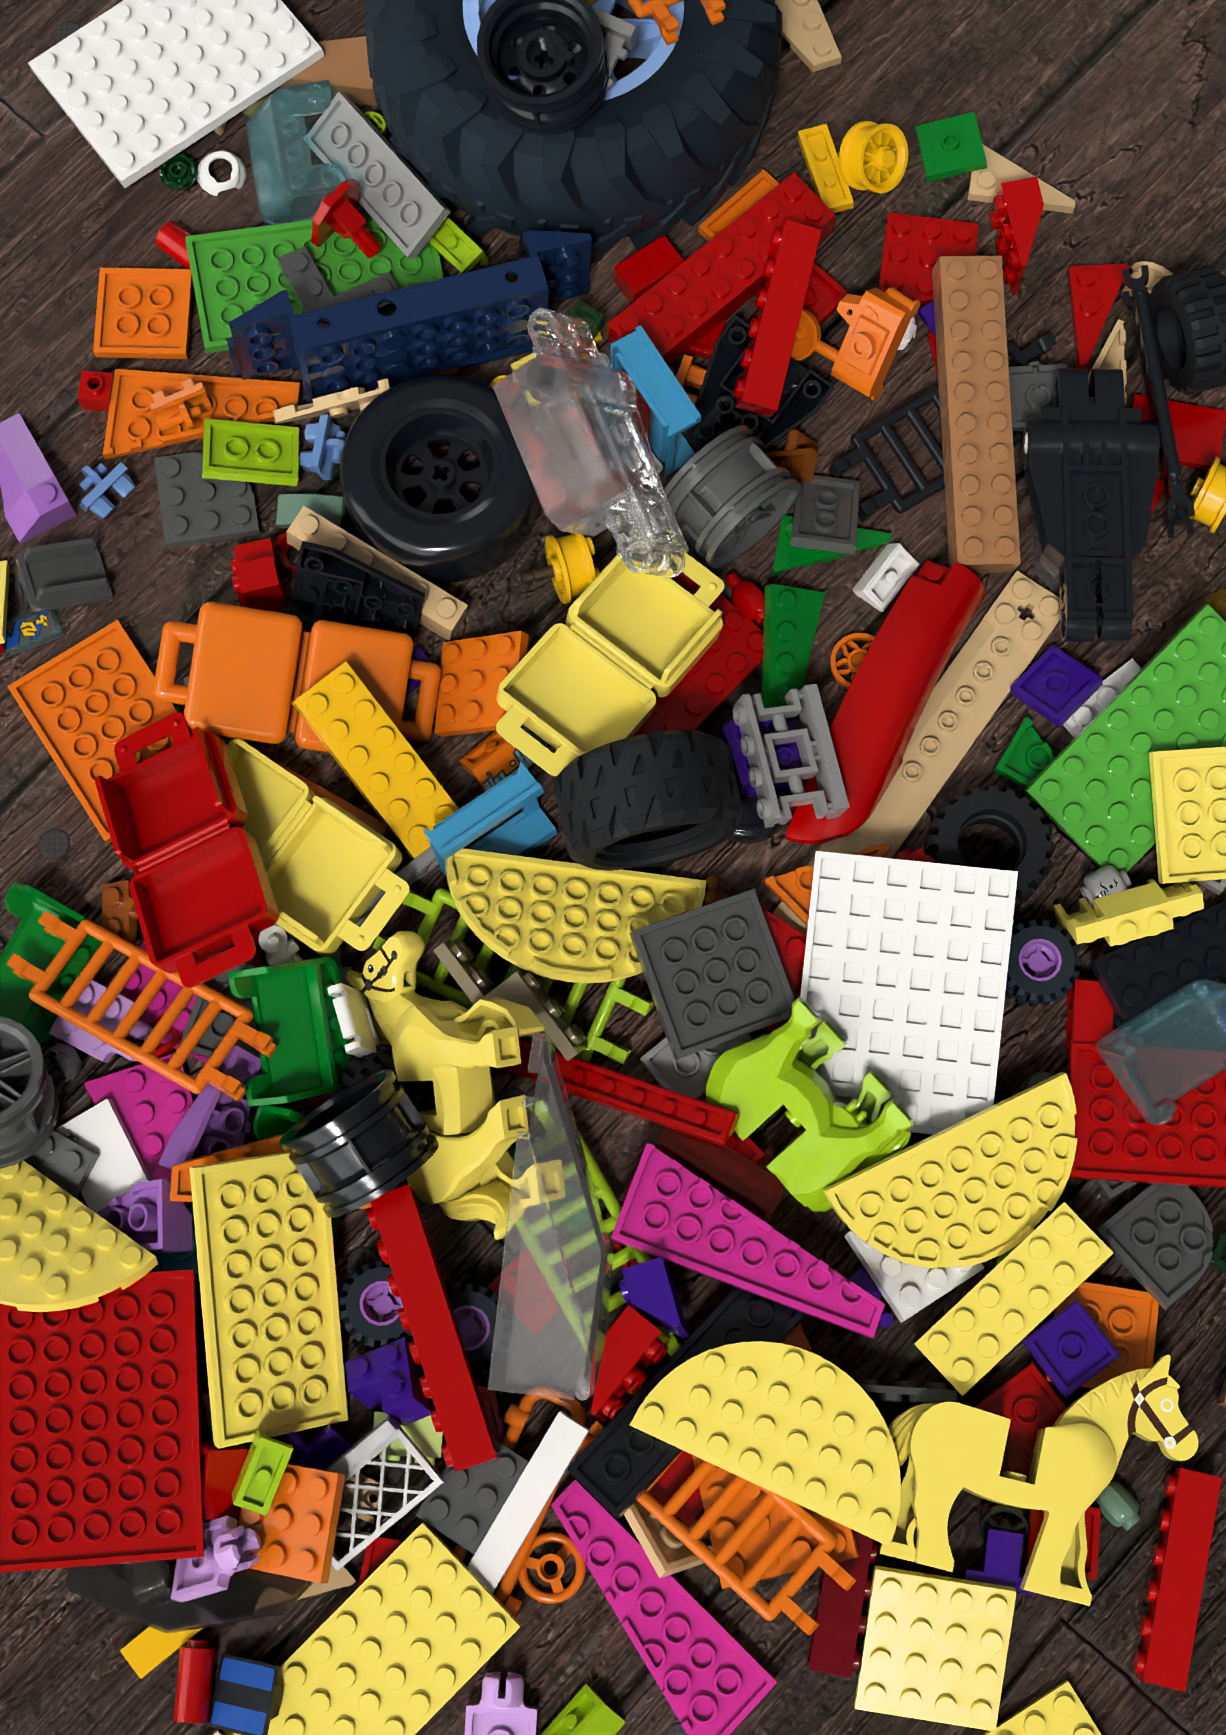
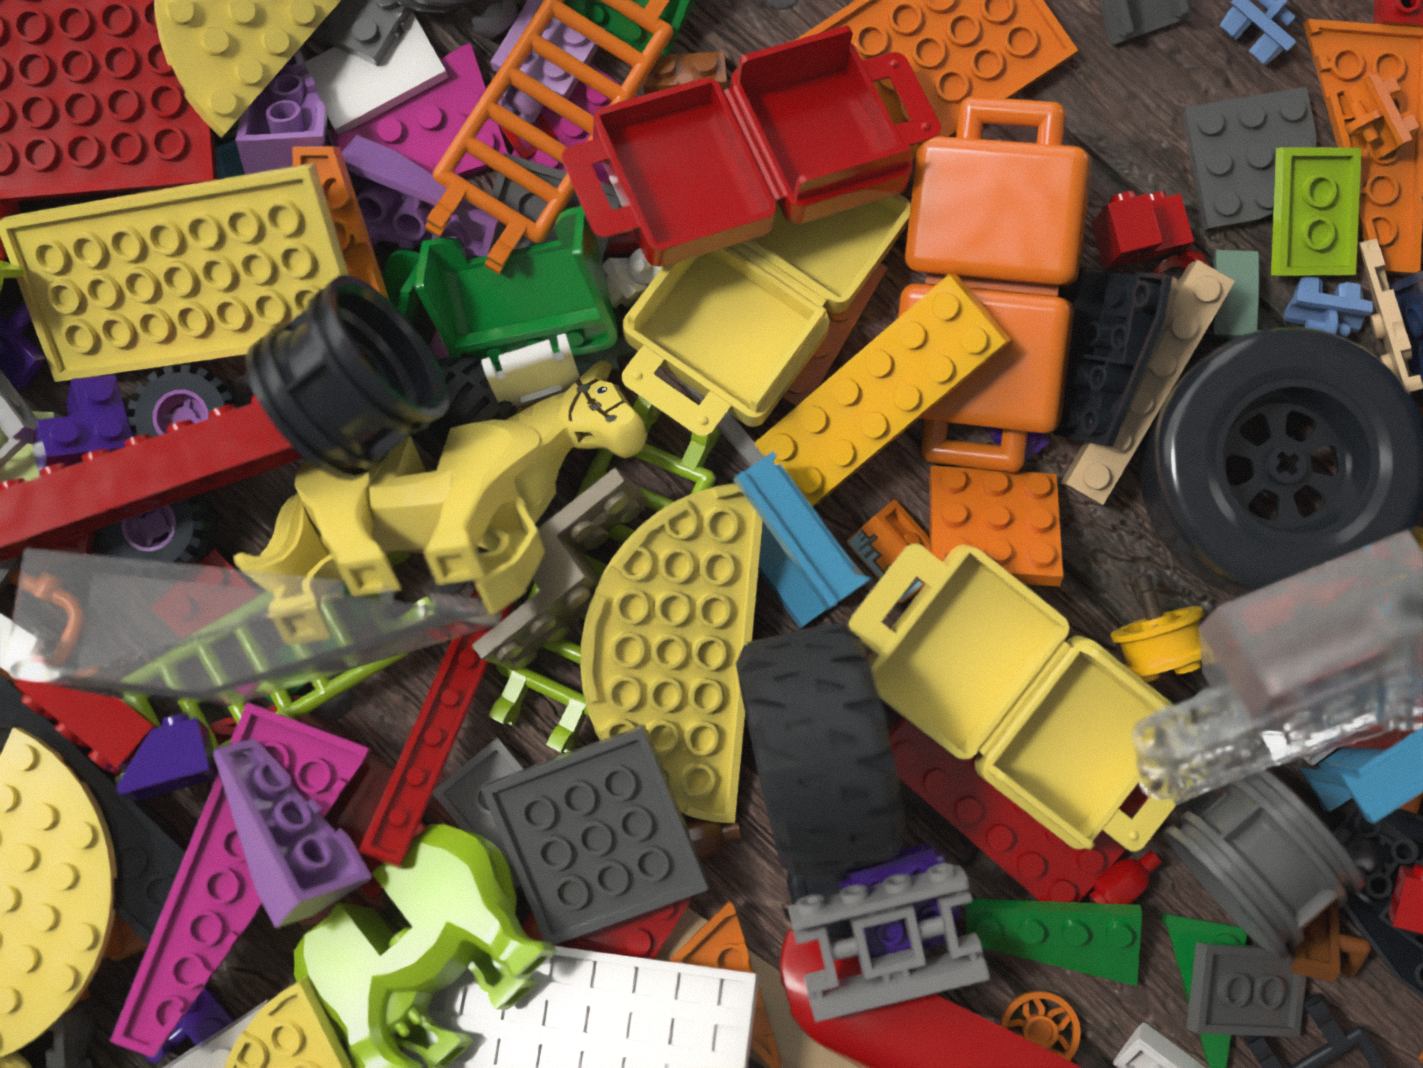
camera: 85 degrees right, 10 degrees up
none -> medium lavender wedge [213,738,372,928]

